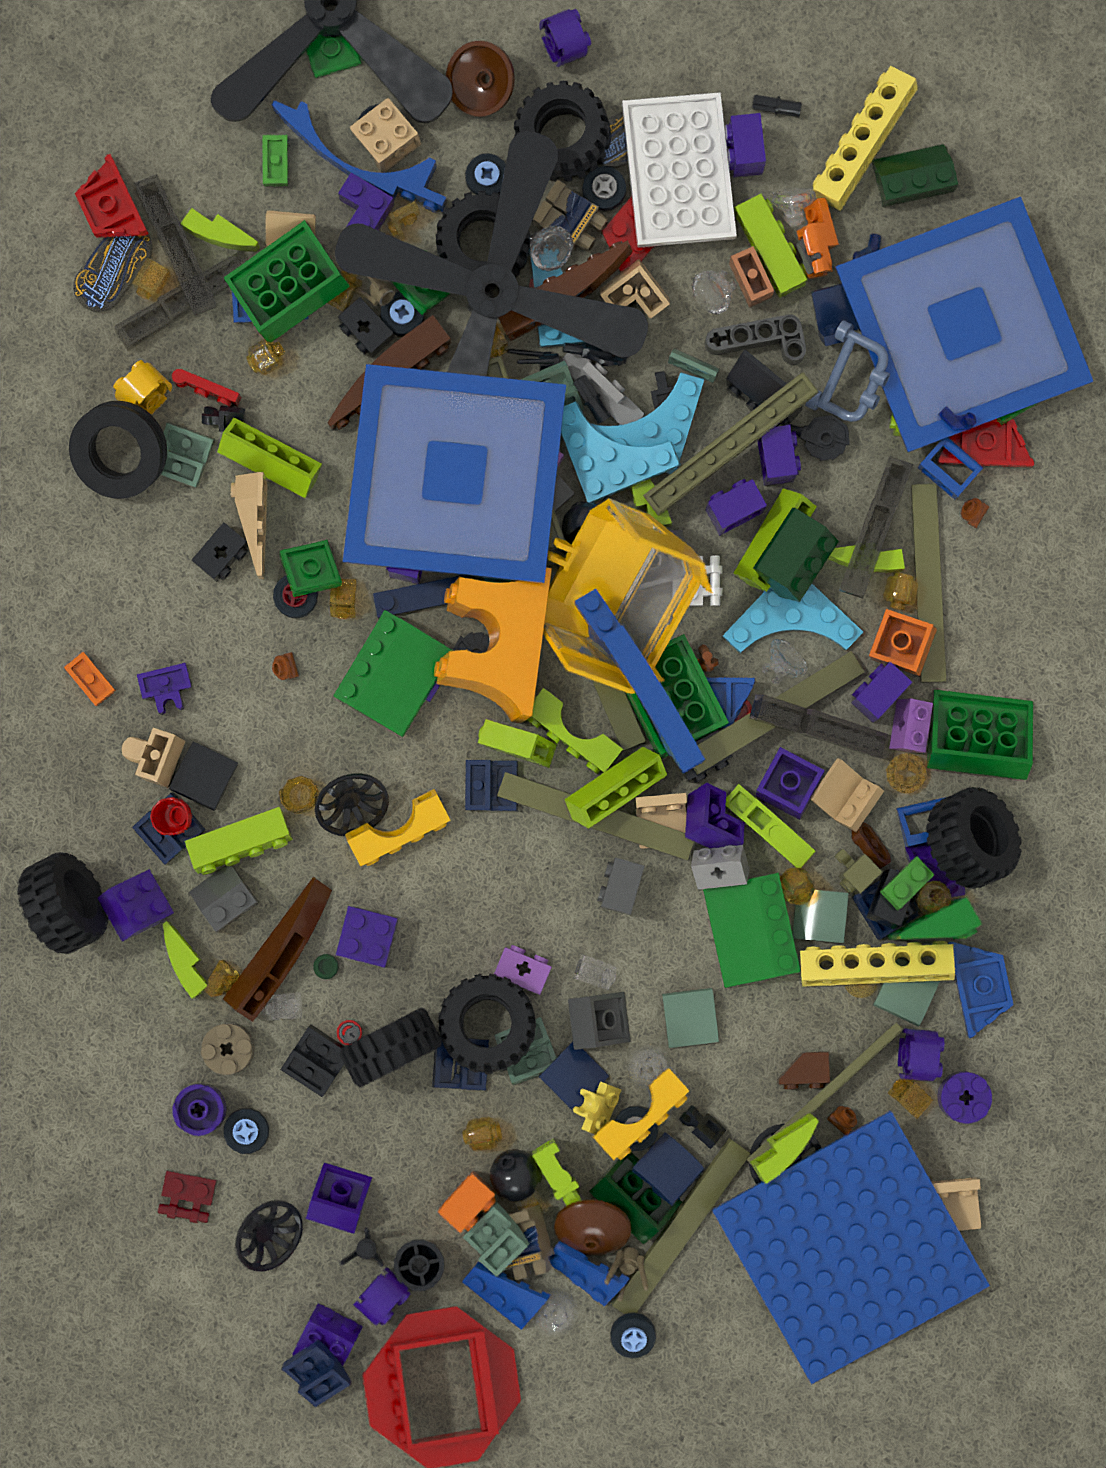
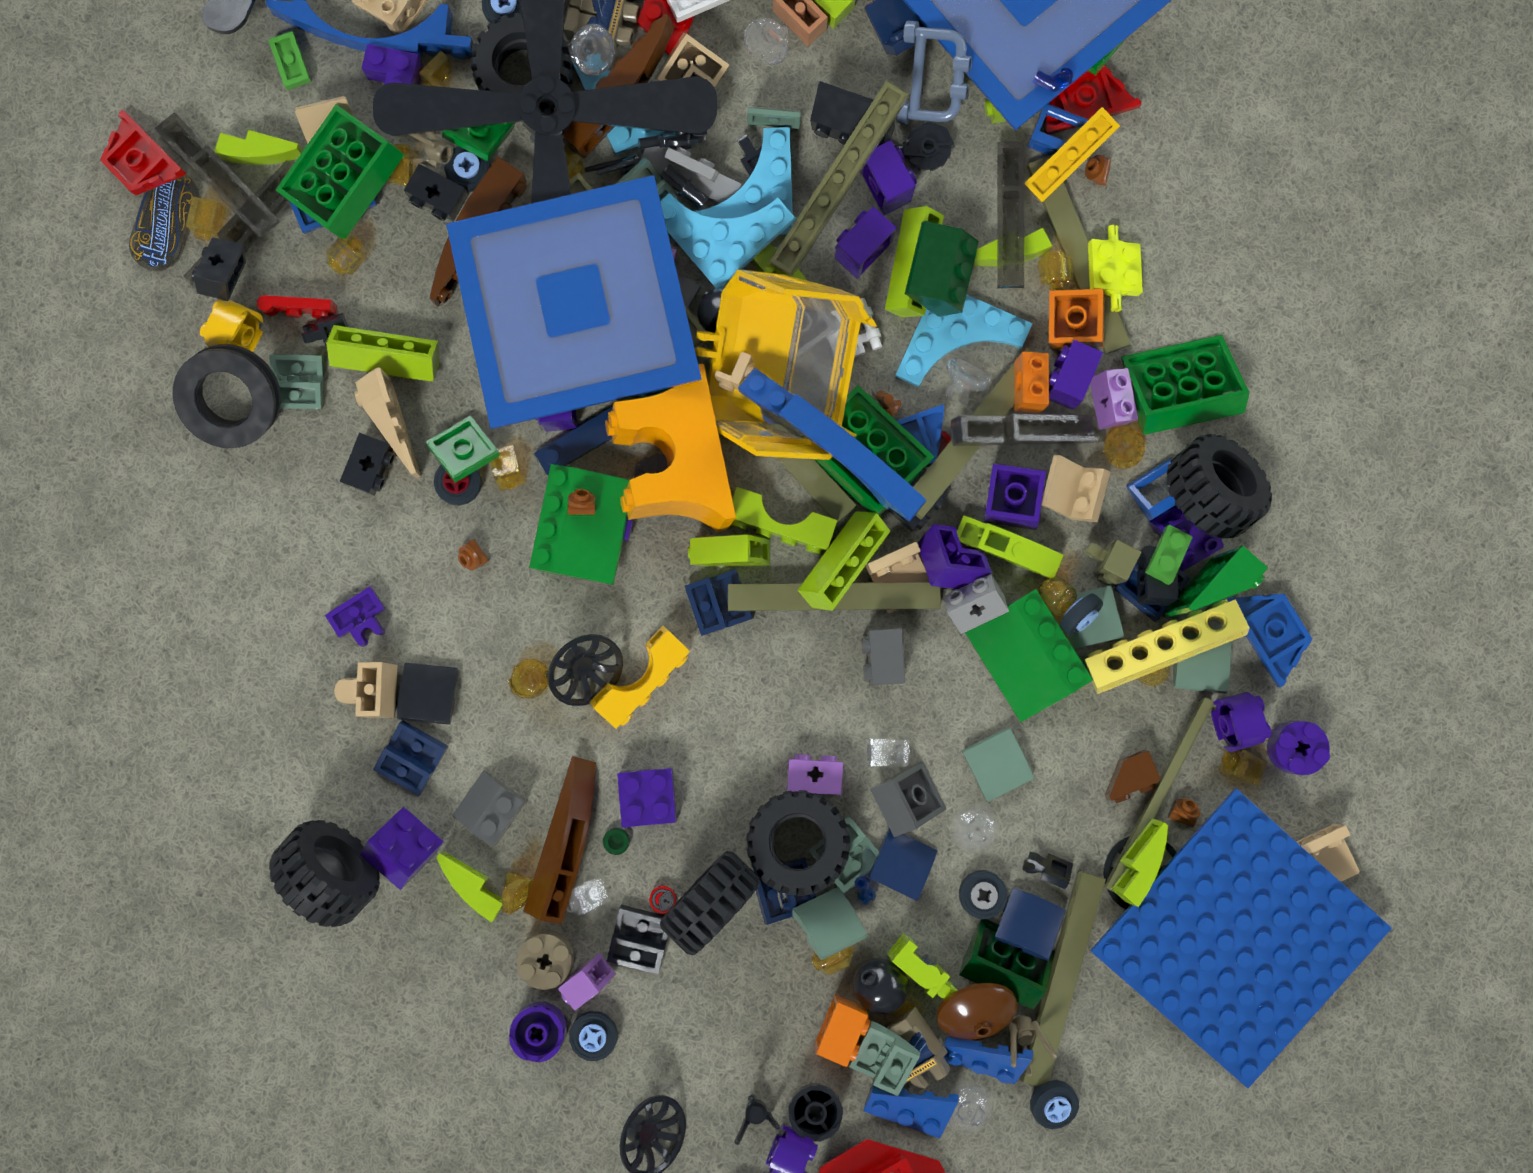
camera: 20 degrees left, 0 degrees up
orange plate [64,652,116,707] -> none
red hair [150,797,192,835] -> none
dark red plate [158,1170,217,1224] -> none
lime brick [185,807,293,875] -> none
dark purple slope [306,1163,372,1234] -> none
light yellow plate [573,1081,621,1134] -> none
yellow arch [592,1068,689,1160] -> none
dark grey beam [705,315,806,365] -> none
reddish brown plate [851,822,891,869] -> none
clear yellow head [916,881,951,914] -> none
none -> black brick [192,237,246,301]
none -> medium lavender brick [558,953,616,1010]
none -> dark orange plate [567,489,595,515]
none -> tan bracket [714,352,756,392]
none -> sand green slope [792,887,867,960]
none -> clear blue arm [855,876,876,905]
none -> orange brick [1014,352,1049,414]
none -> yellow plate [1024,107,1120,203]
none -> black wheel [1060,593,1103,636]
none -> neon yellow plate [1088,225,1143,312]

